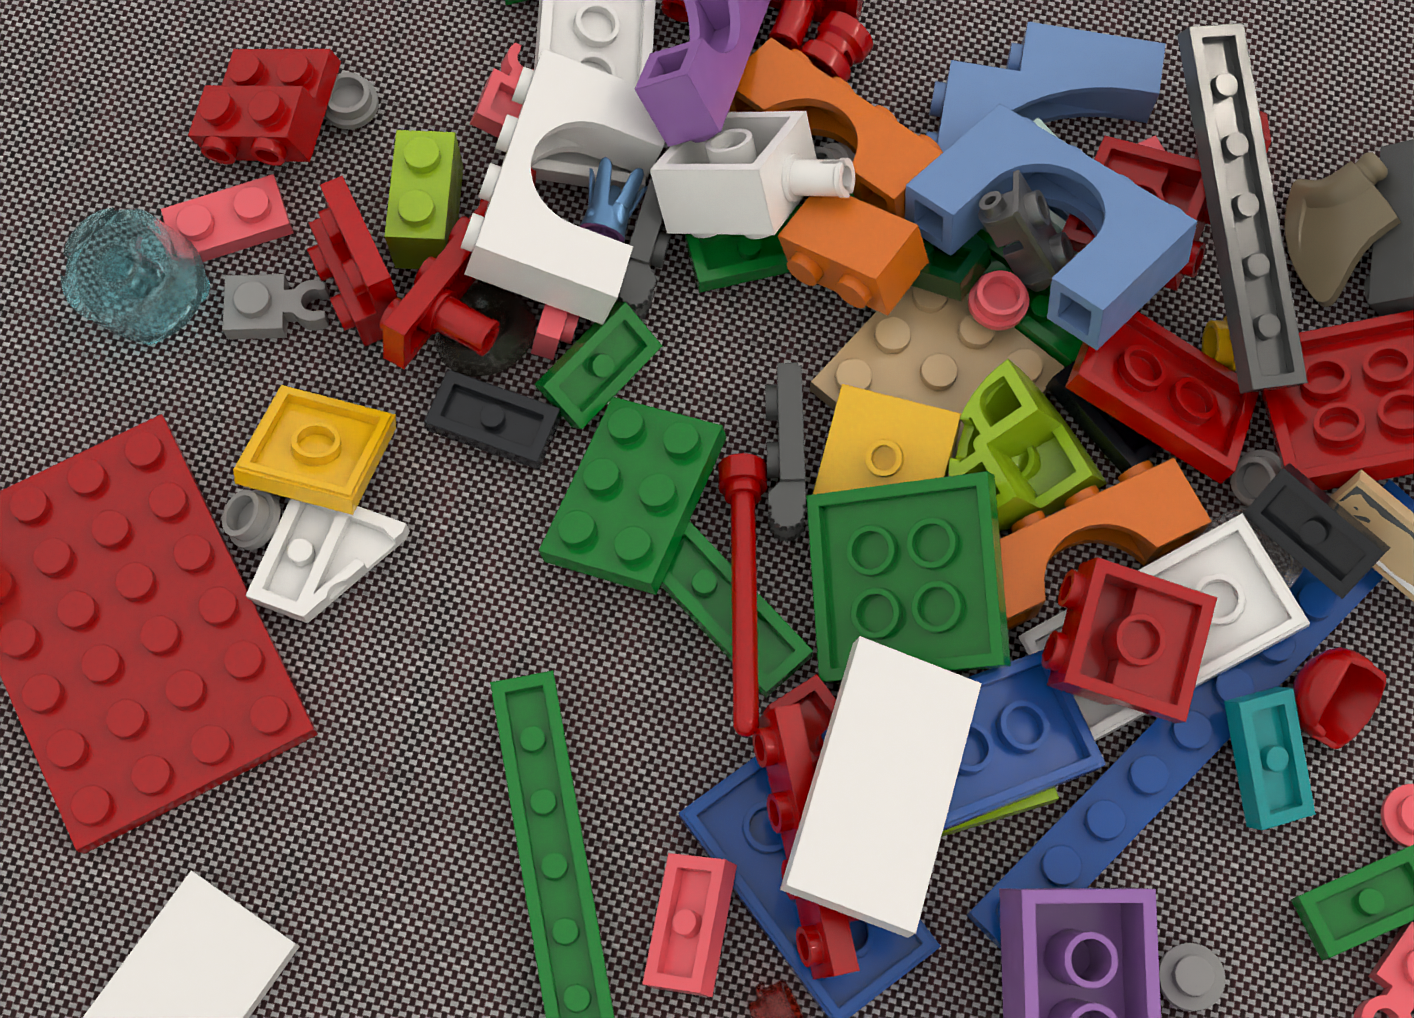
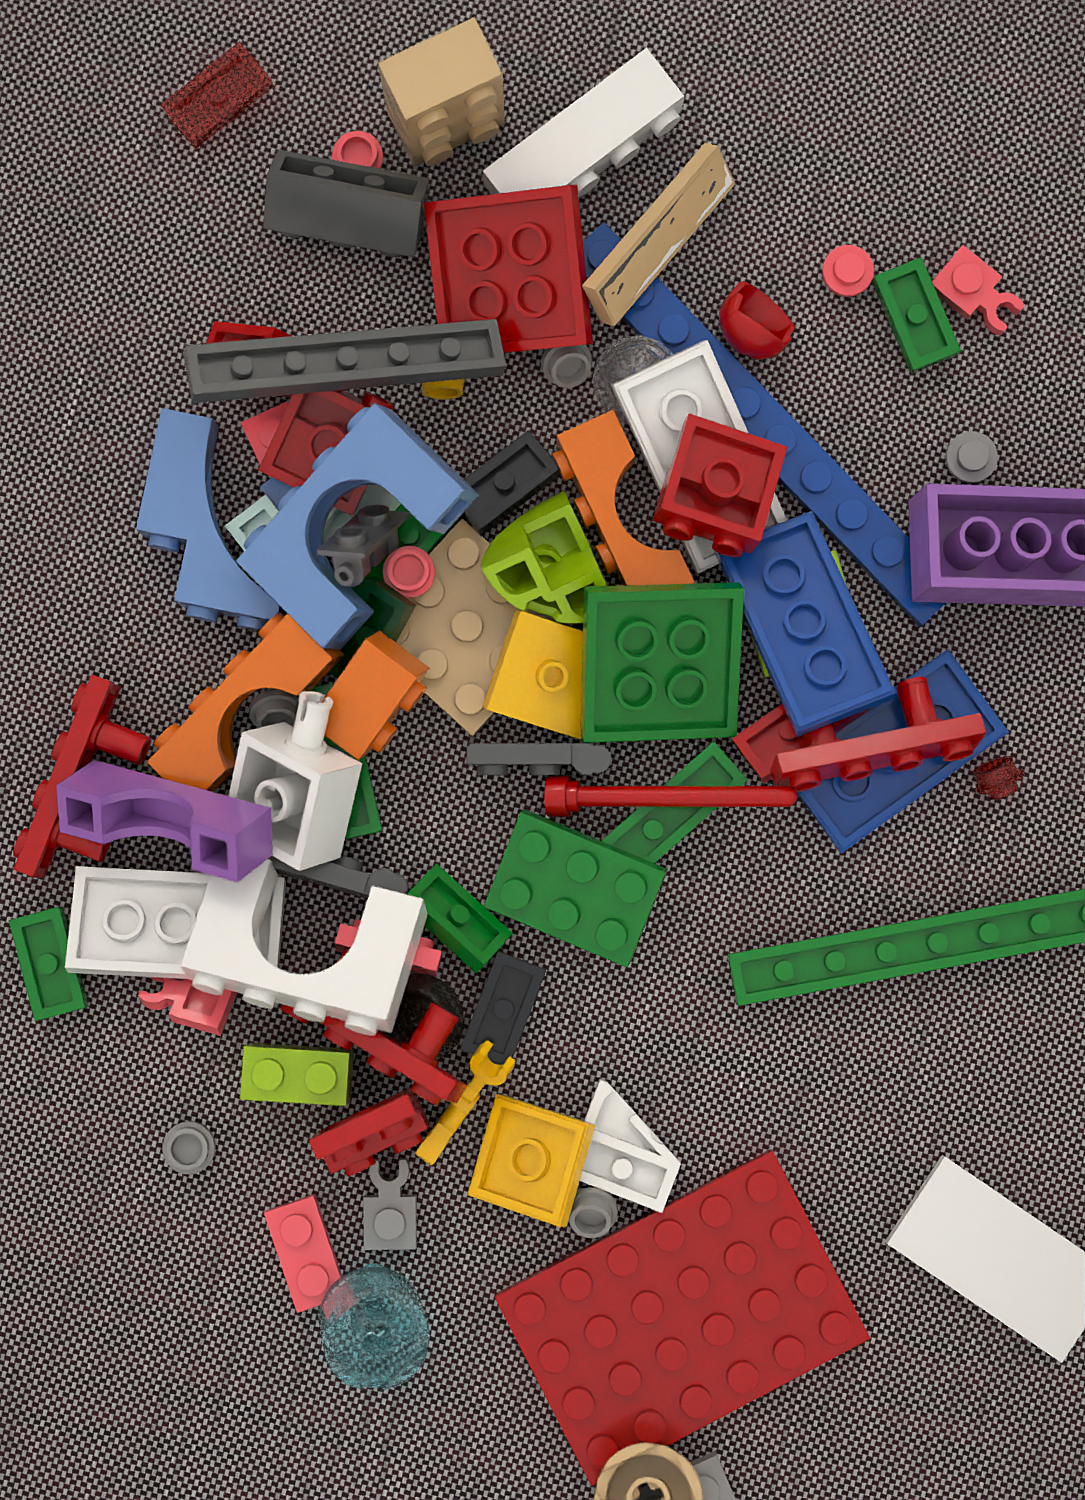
camera: 90 degrees left, 15 degrees up
red plate [188,49,341,166] -> none
flat silver piece [579,157,648,243] -> none
coral plate [642,853,737,997] -> none
white tile [780,636,982,938] -> none
red wheel [799,11,873,82] -> none
red plate [1065,311,1259,484] -> none
teal plate [1224,686,1316,830] -> none
black plate [1243,463,1391,599] -> none
dark tan arm [1285,152,1401,307] -> none
none -> yellow piece [414,1040,516,1166]

